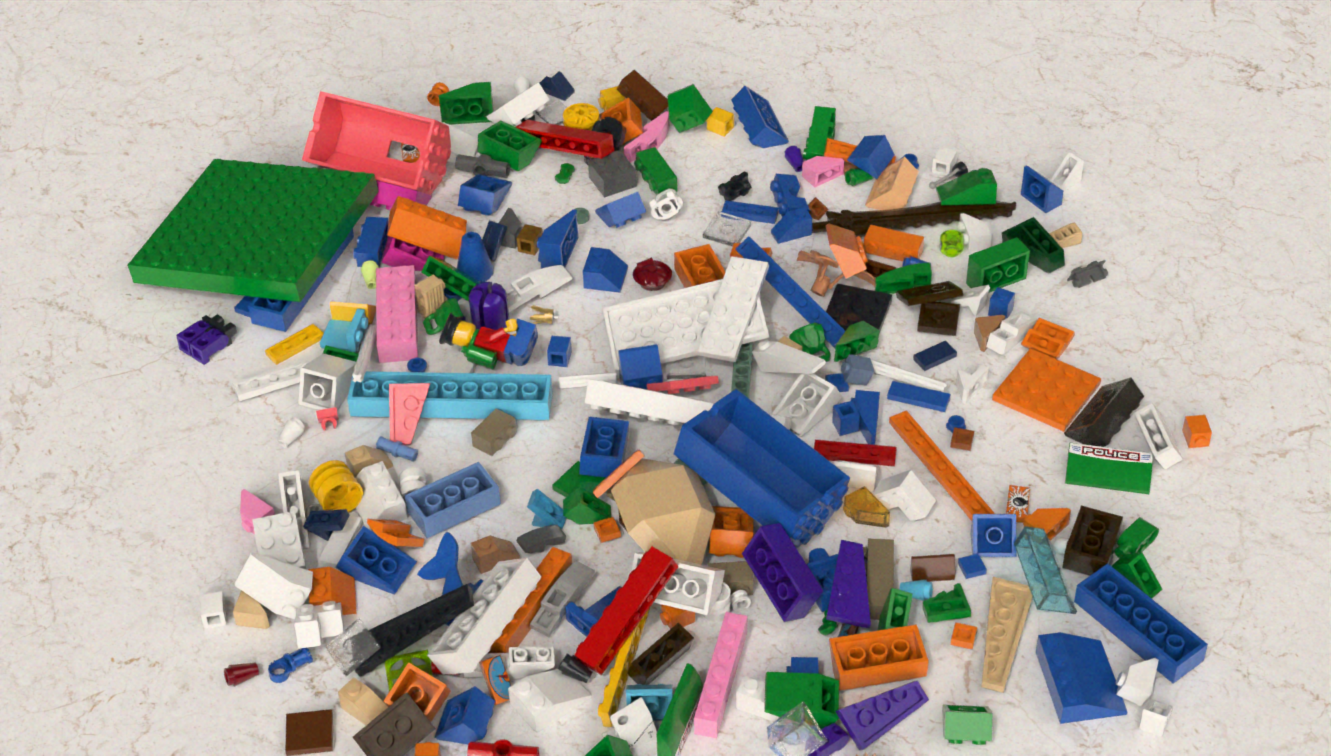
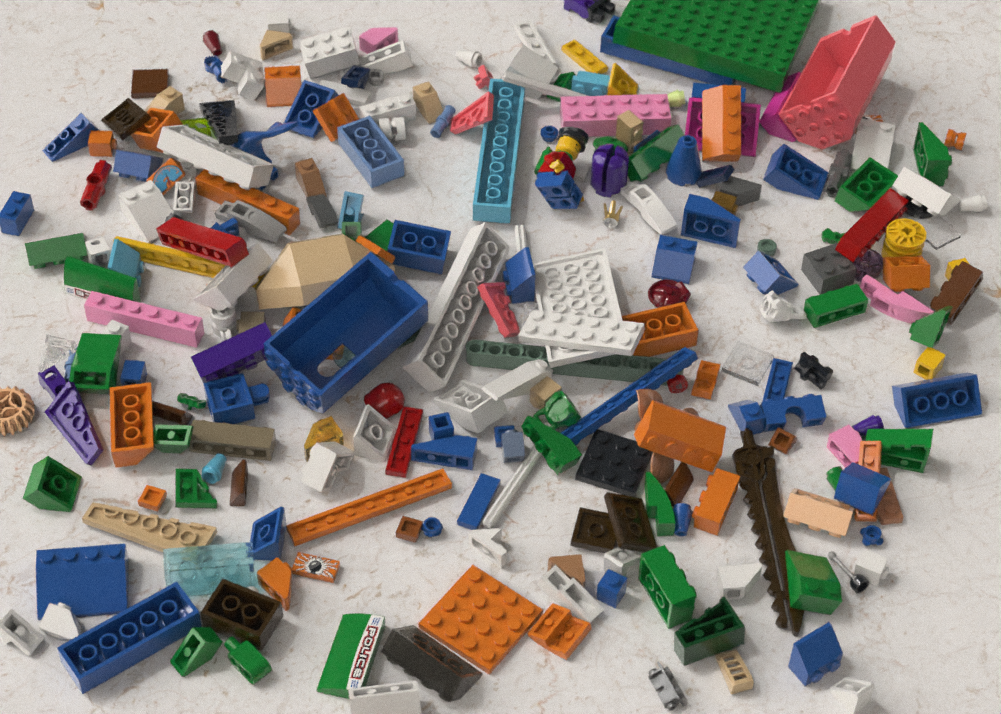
camera: 90 degrees right, 5 degrees up
white slope [235,552,313,619] -> none
yellow wheel [309,460,363,513] -> none
clear tile [325,618,381,677] -> none
dark tan brick [471,408,517,456] -> none
dark blue slope [539,71,575,101] -> none
blue brick [547,335,572,367] -> none
black plate [591,117,626,152] -> none
dark brown brick [627,622,694,685] -> none
dark purple wing [826,540,871,629] -> none
dark blue tile [913,340,957,371] -> none
clear neon green head [939,229,964,257] -> none
blue tile [958,554,987,579] -> none

